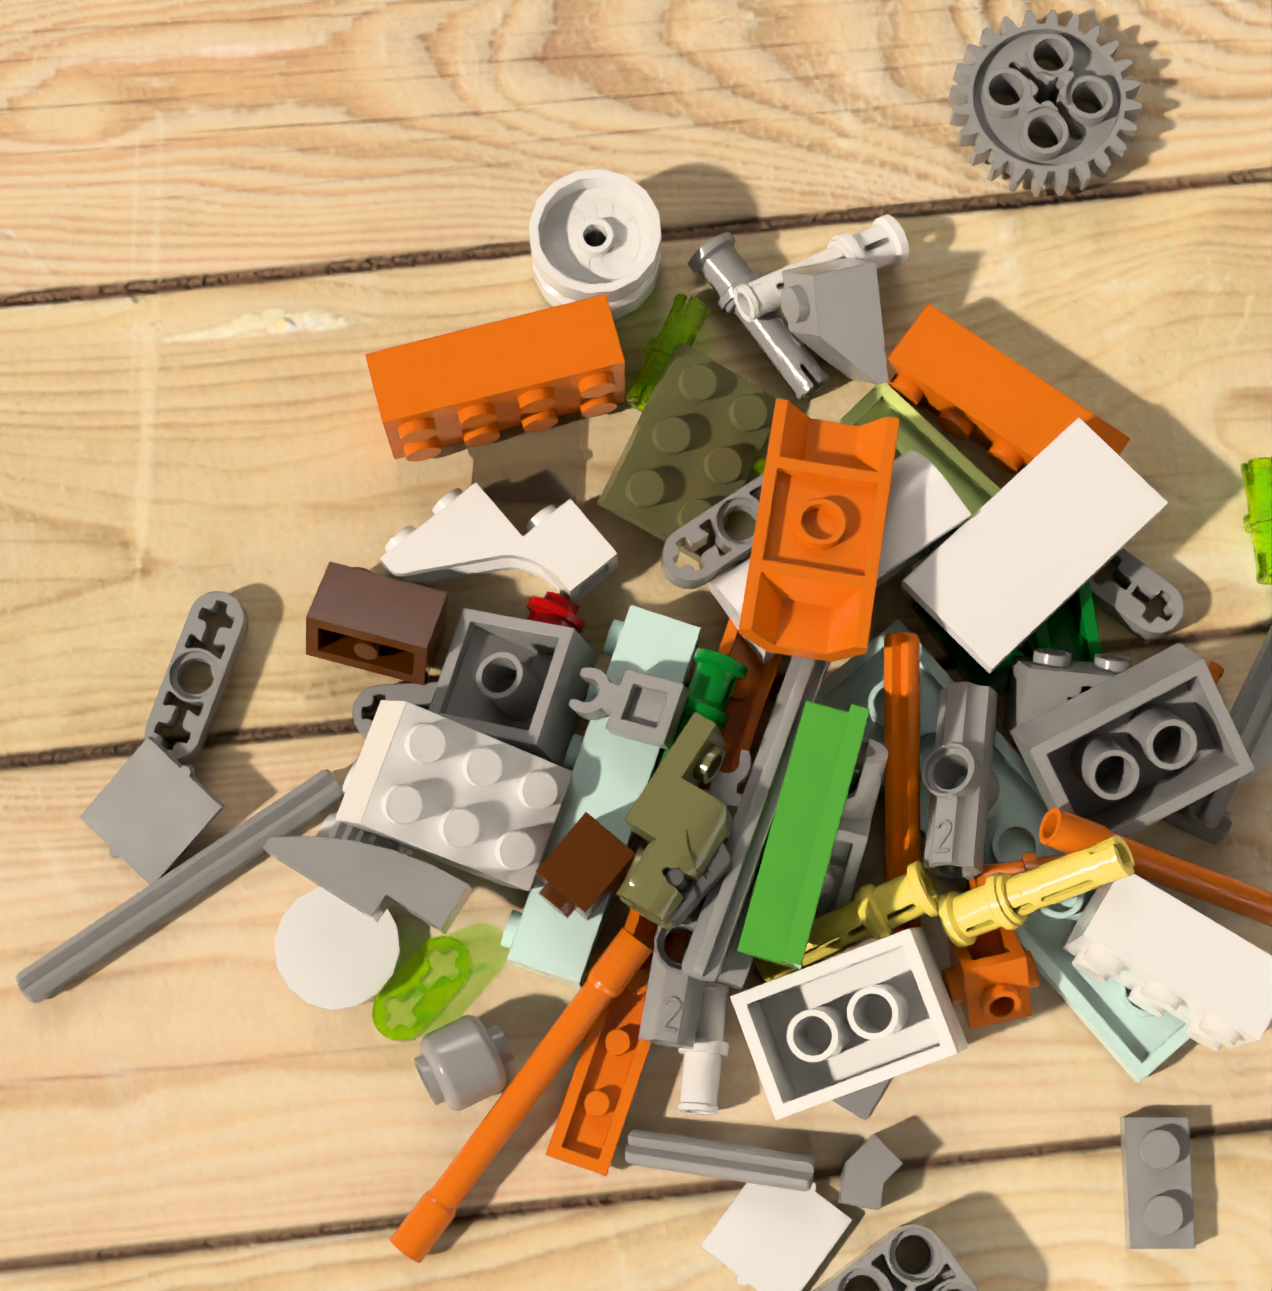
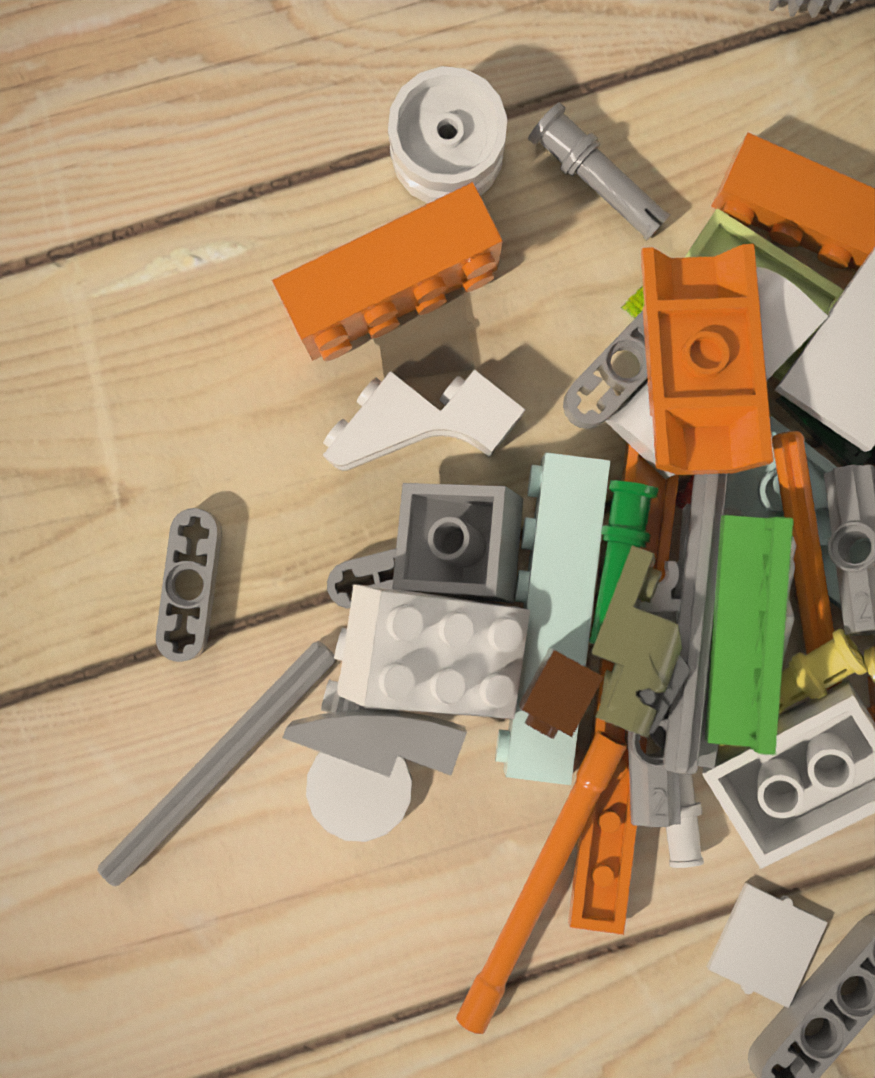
camera: 10 degrees left, 10 degrees up
light grey piece [80,736,225,885] -> none
reddish brown brick [306,561,448,686] -> none
clear neon green beam [372,935,473,1043] -> none
light grey head [414,1015,514,1111] -> none
red plate [526,591,585,634] -> none
light grey plate [569,667,690,750] -> none
olive plate [597,343,776,562] -> none
light grey axle [624,1129,815,1191] -> none
clear neon green pin [625,294,711,412] -> none
white pin [734,214,909,322] -> none
light grey slope [781,258,888,384] -> none
light grey piece [837,1134,903,1210] -> none

